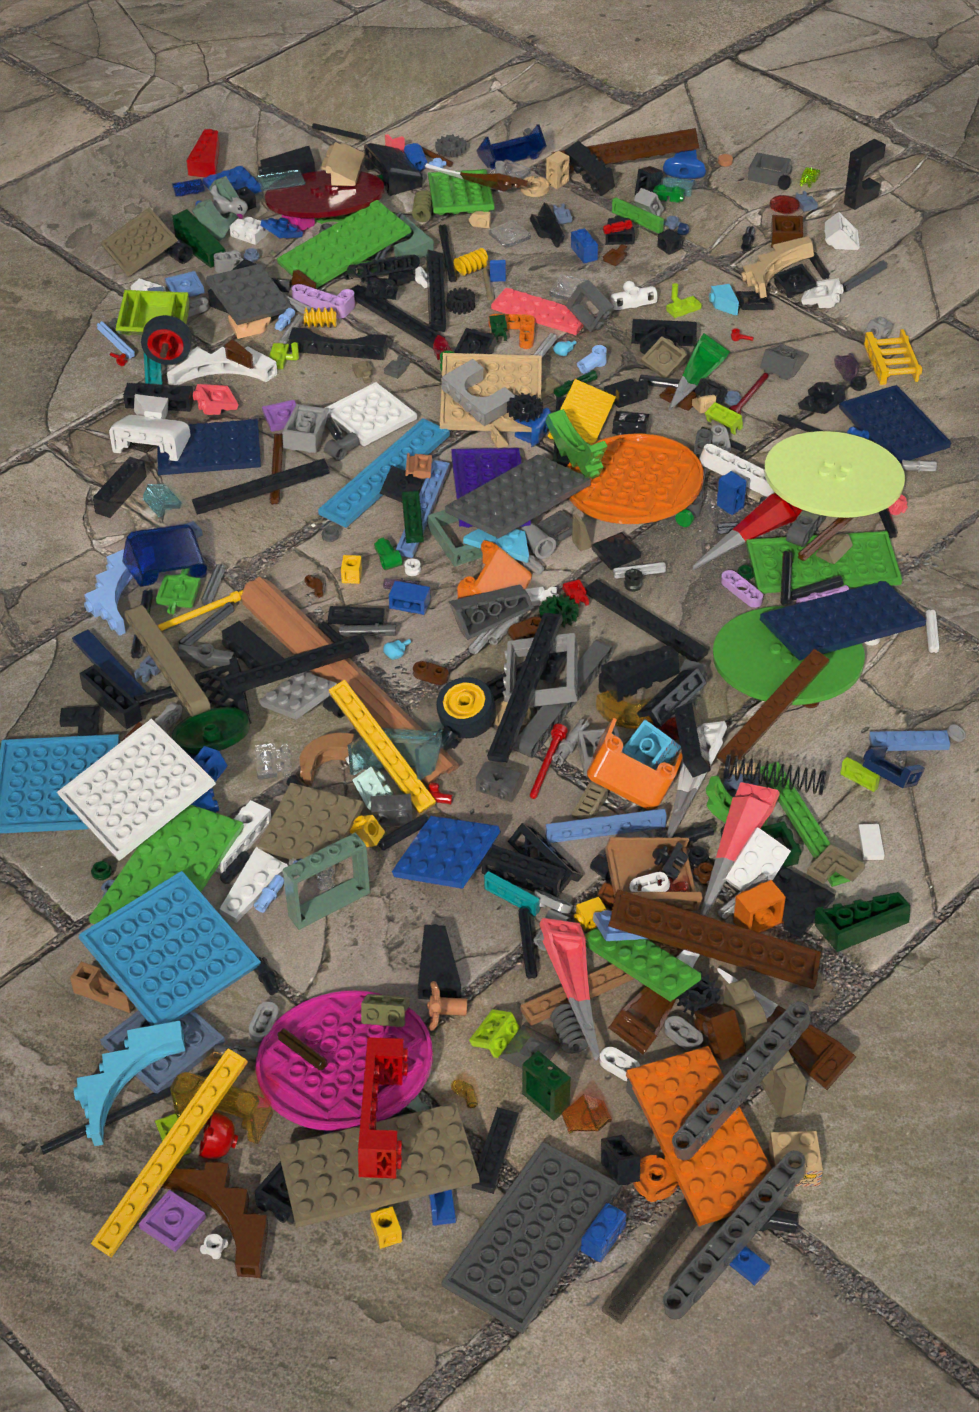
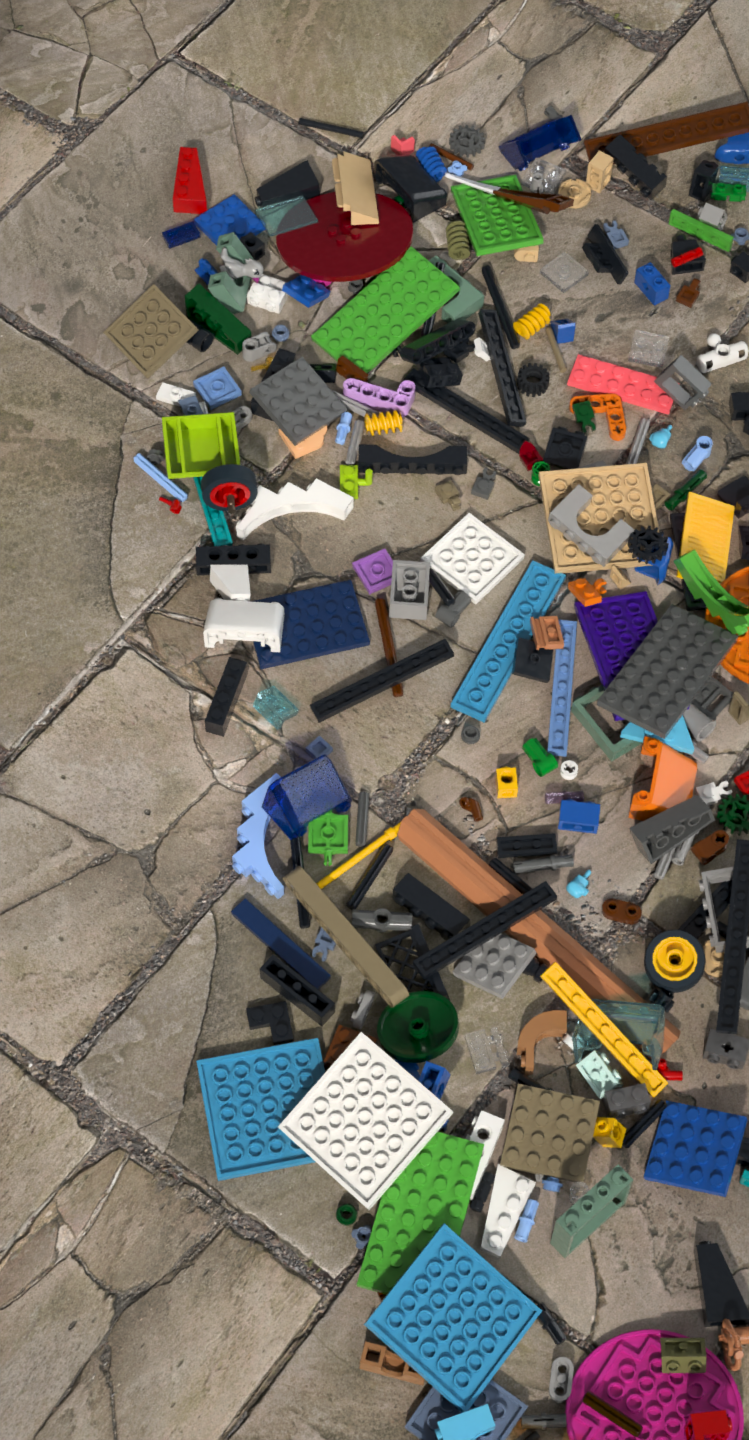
camera: 10 degrees left, 15 degrees up
black pin [134,686,177,707] -> none
coral plate [193,384,239,415] -> none
reddish brown slope [225,340,254,369] -> none
dark green tile [402,491,424,543] -> none
none -> orange plate [568,578,607,607]

